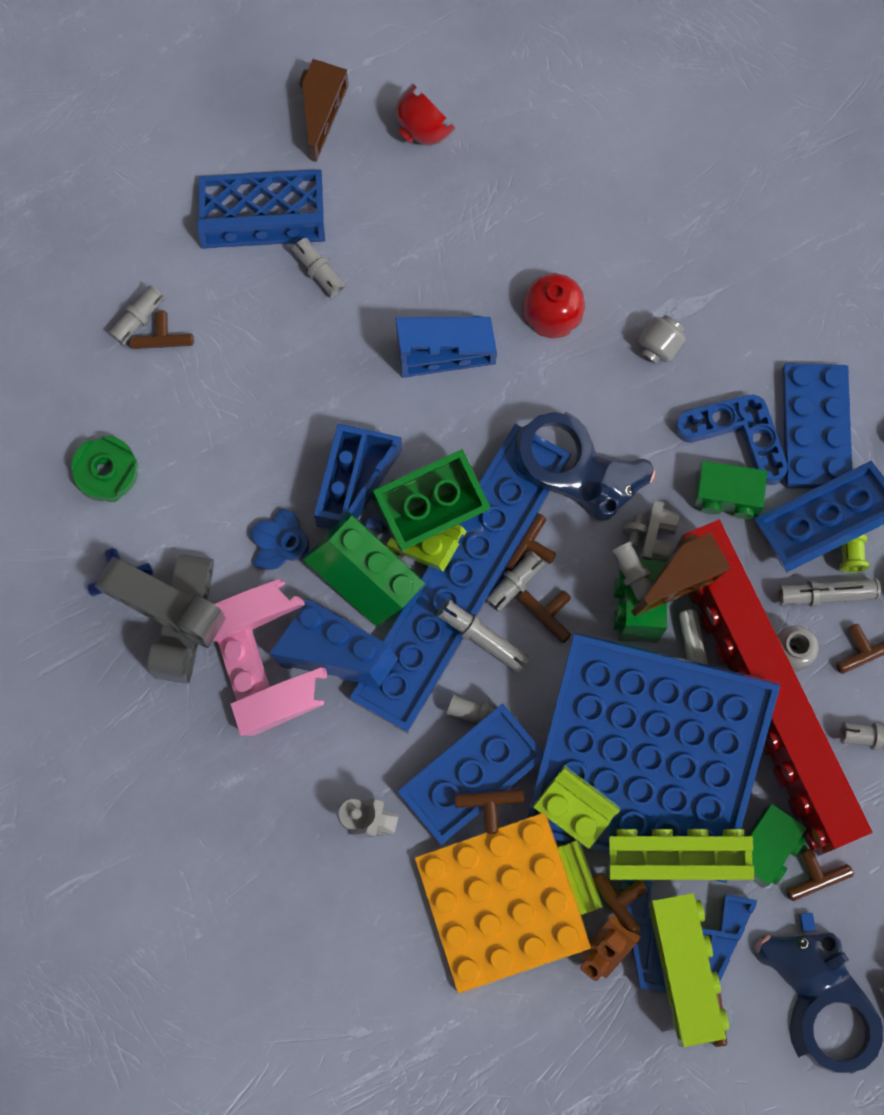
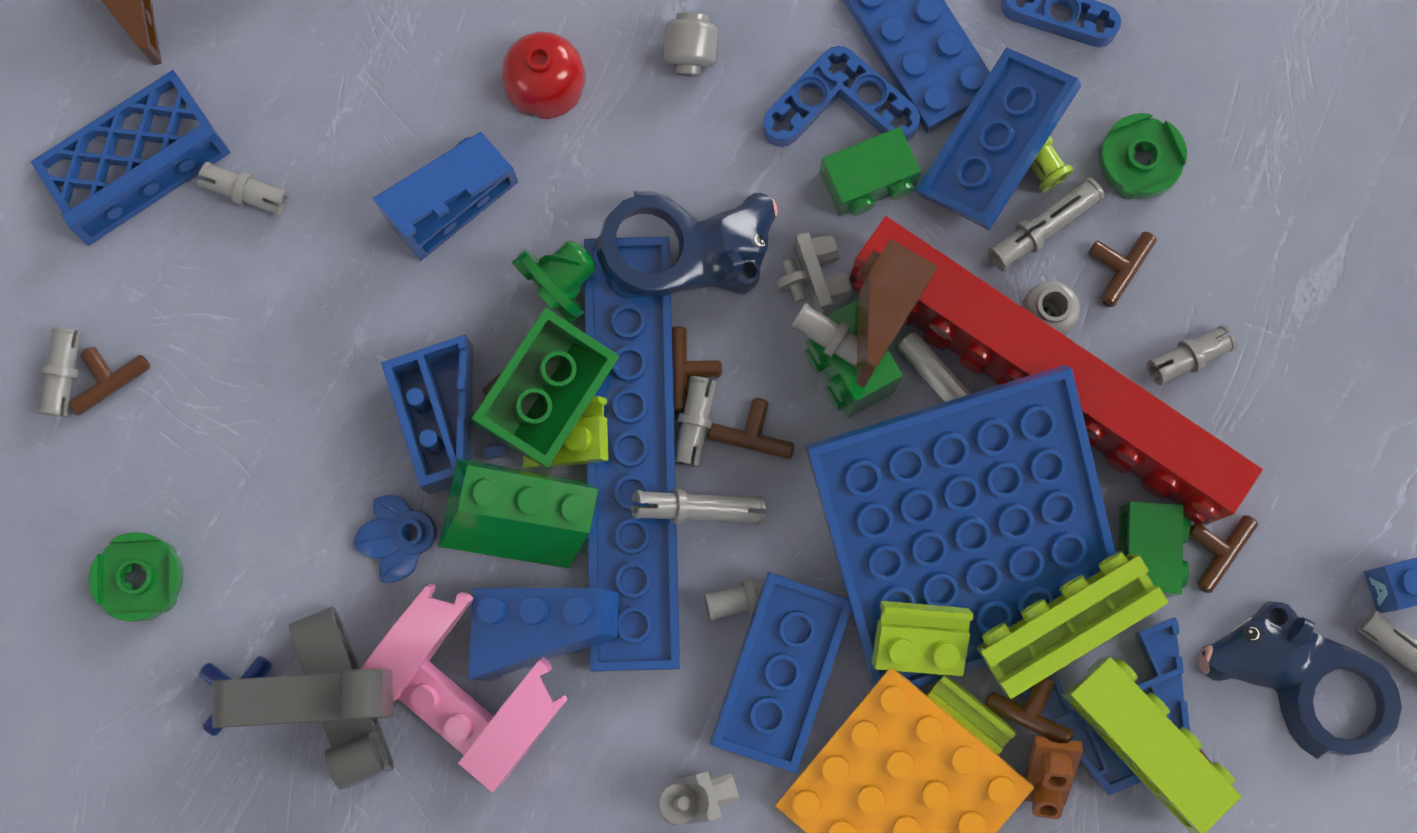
camera: 30 degrees left, 5 degrees up
reddish brown piece [454,789,524,834] -> none
blue piece [799,913,816,932] -> none
none -> green plate [512,240,596,323]

